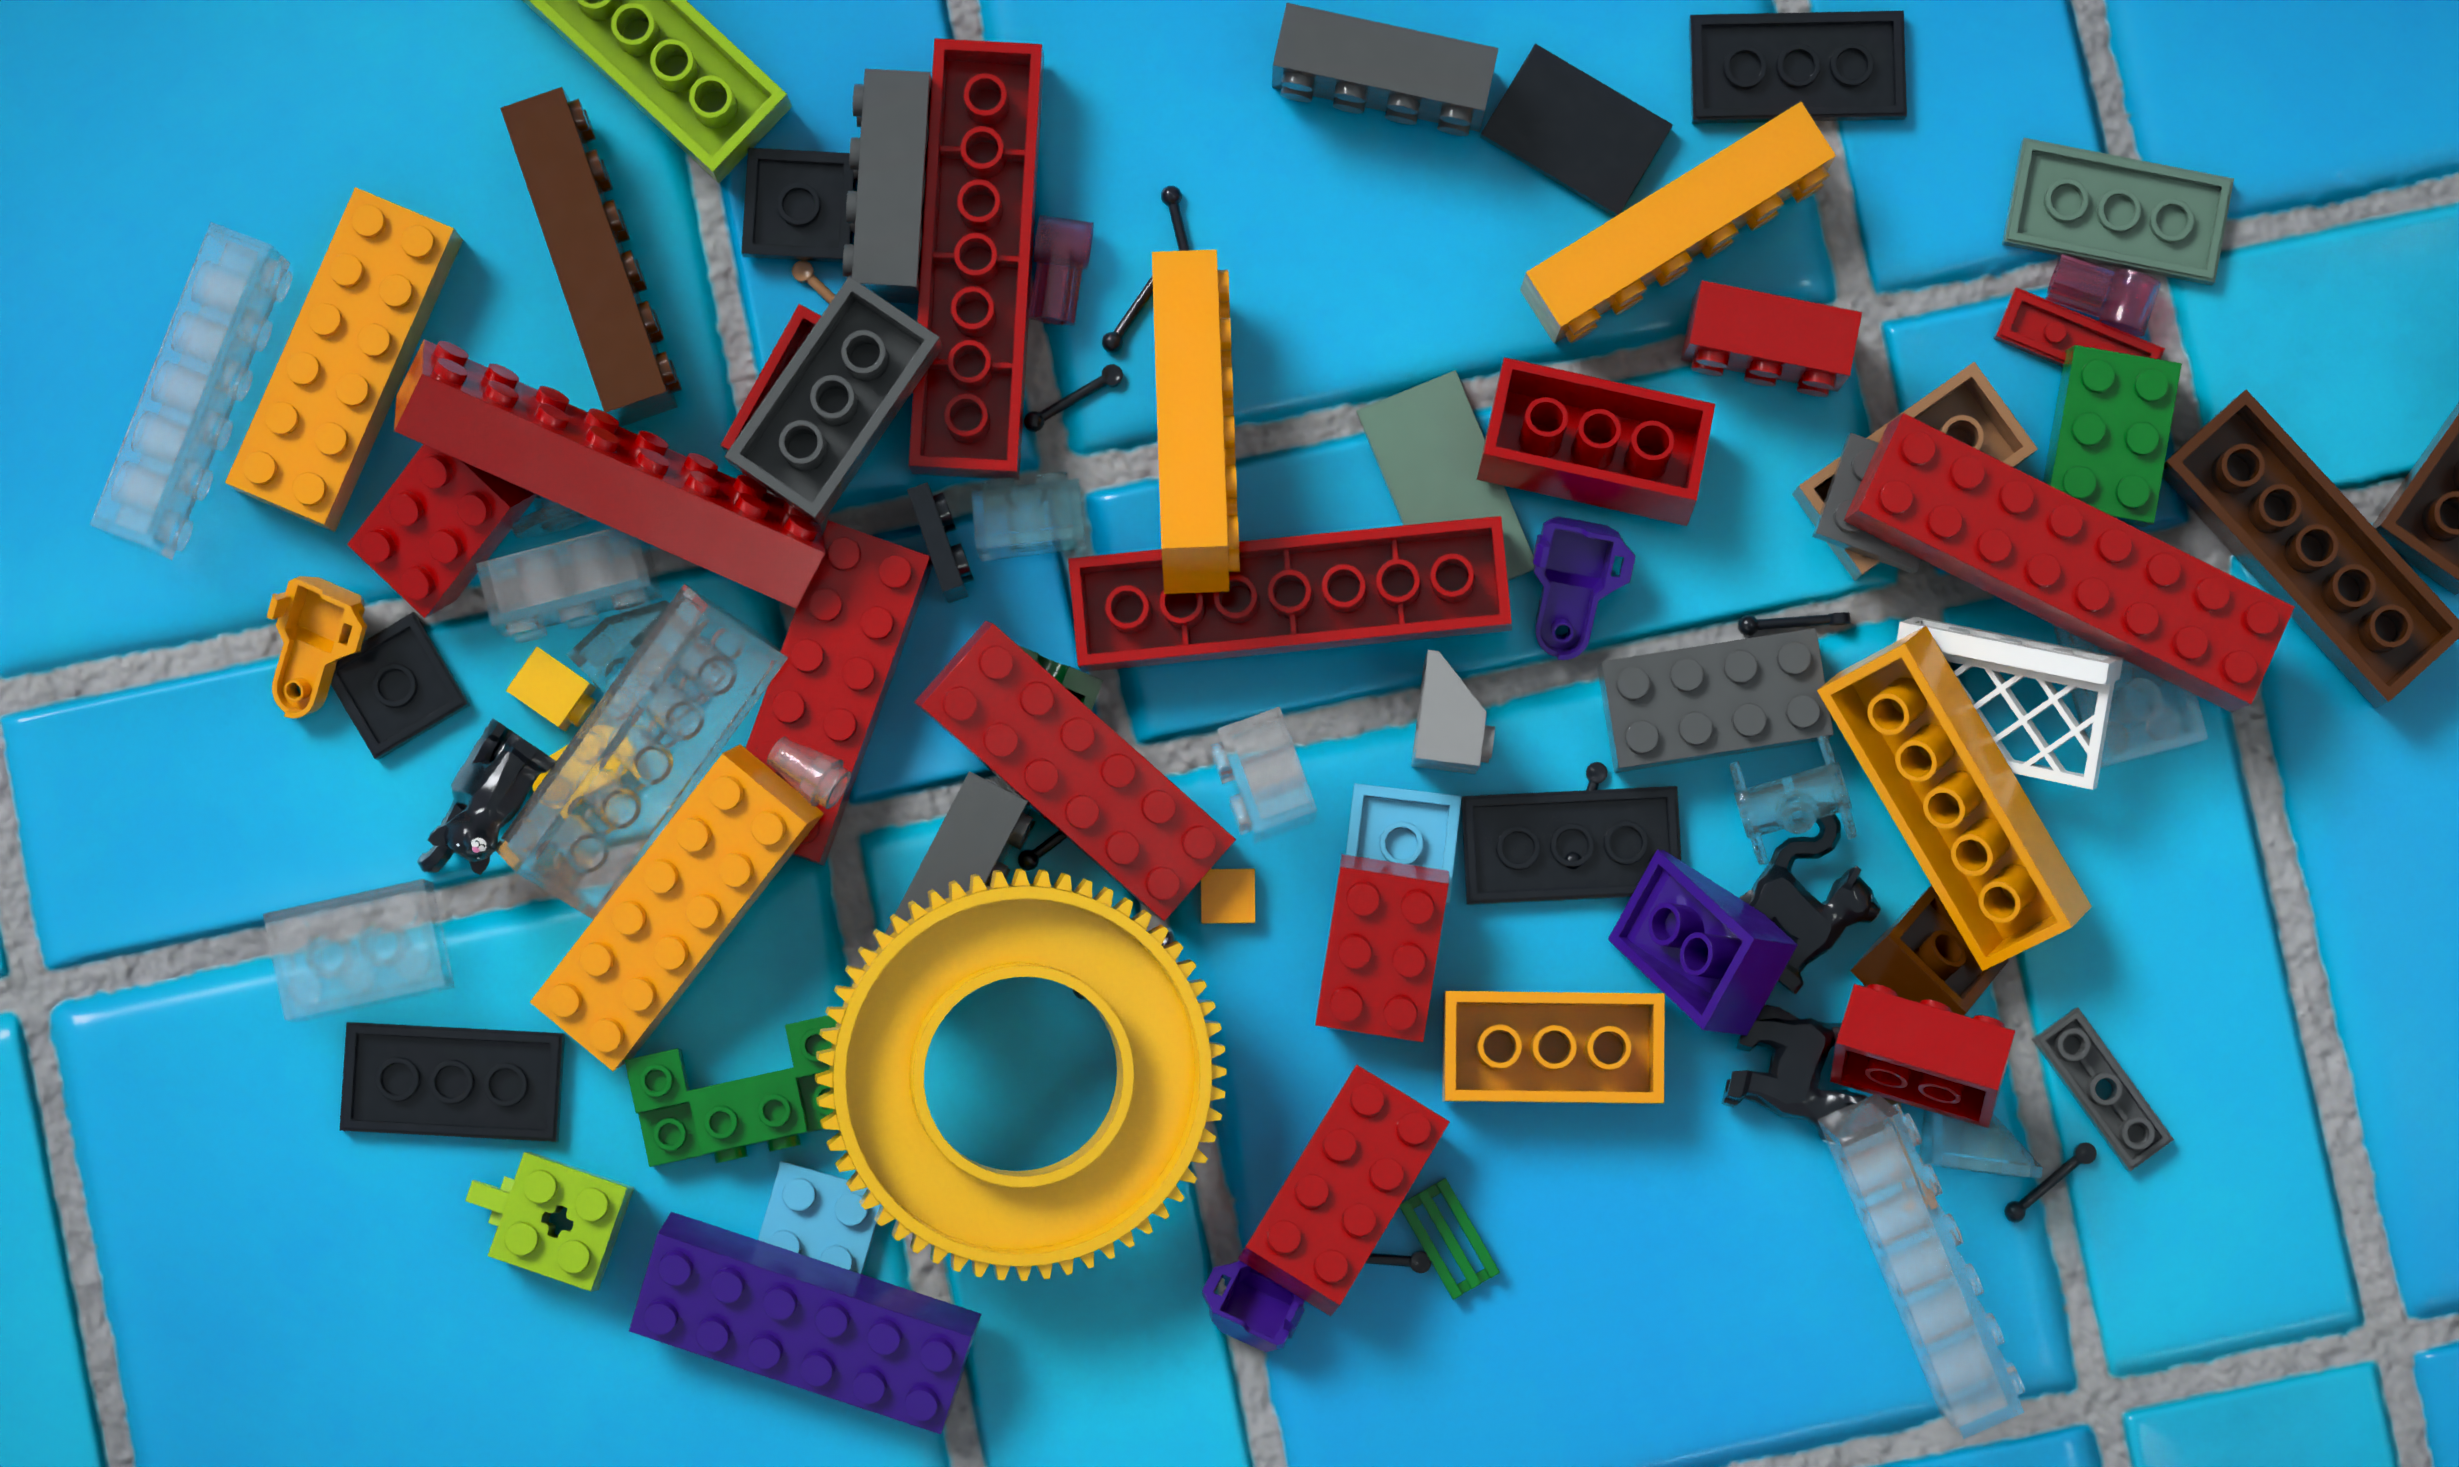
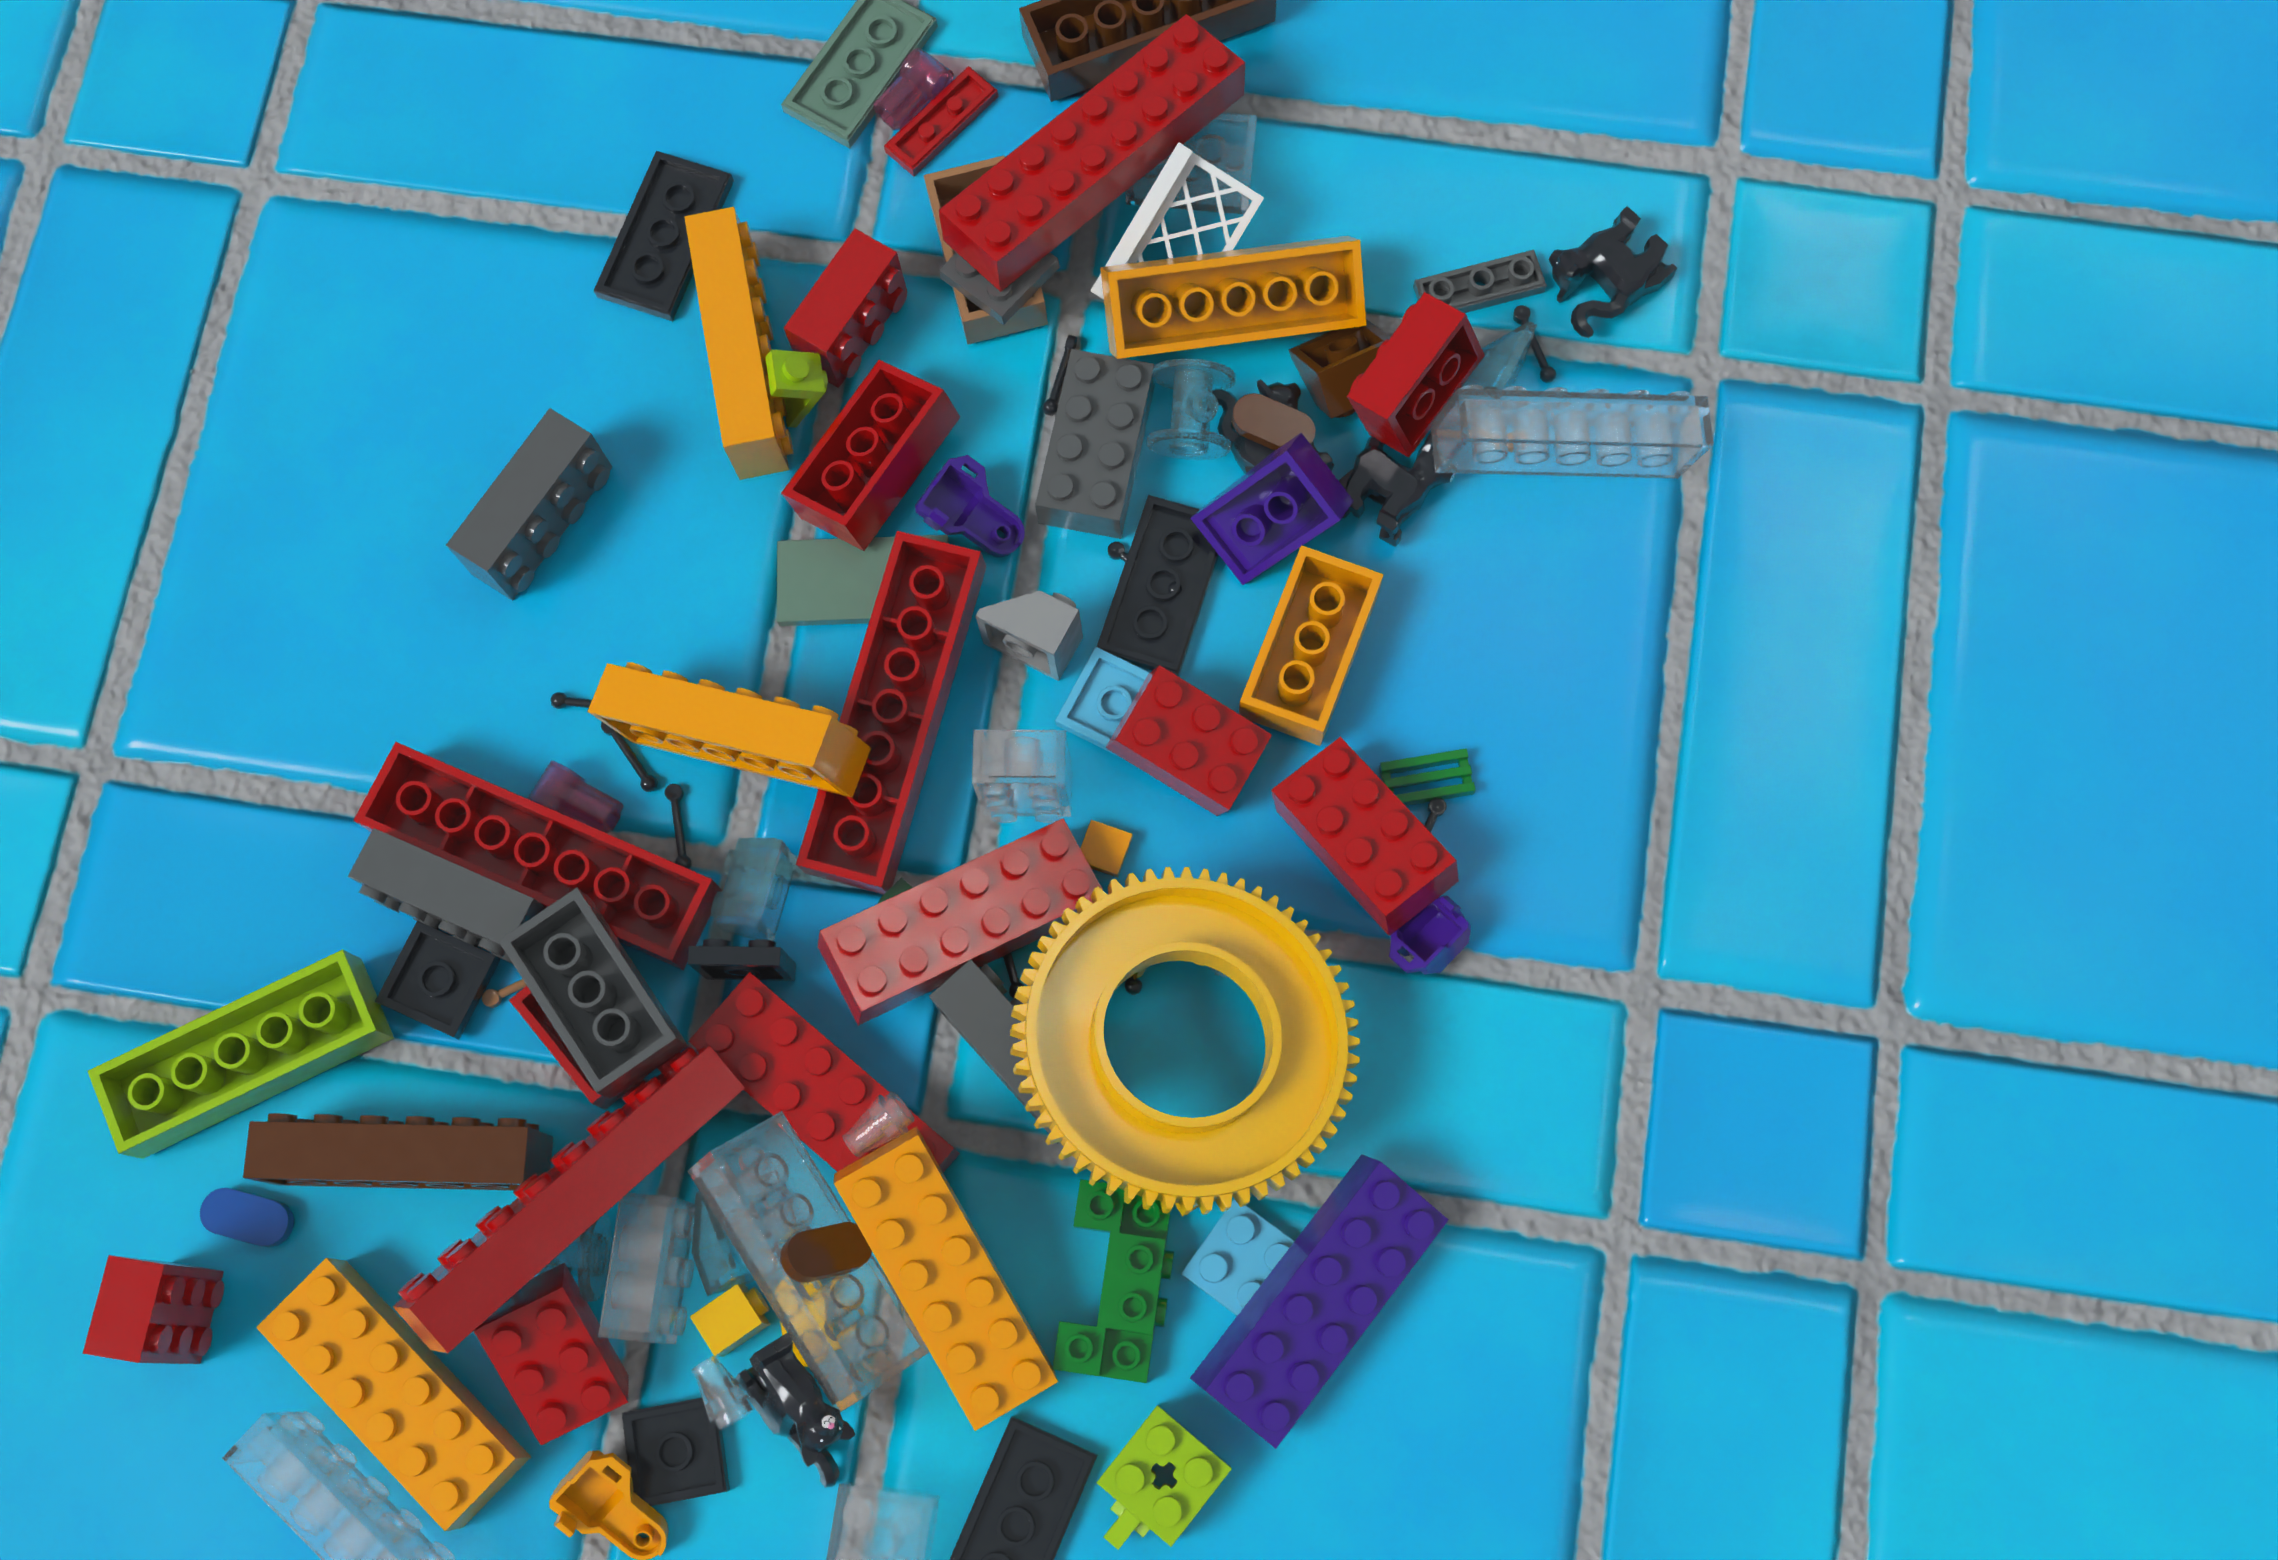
camera: 65 degrees left, 10 degrees down
black tile [1480,44,1673,217] -> none
green brick [2043,345,2182,527] -> none
none -> red brick [82,1255,224,1364]
none -> blue tile [200,1188,294,1247]
none -> clear cone [691,1356,754,1431]
none -> lime bracket [765,349,828,428]
none -> reddish brown tile [780,1222,872,1283]
none -> reddish brown tile [1232,393,1316,450]
none -> black animal [1549,206,1677,338]

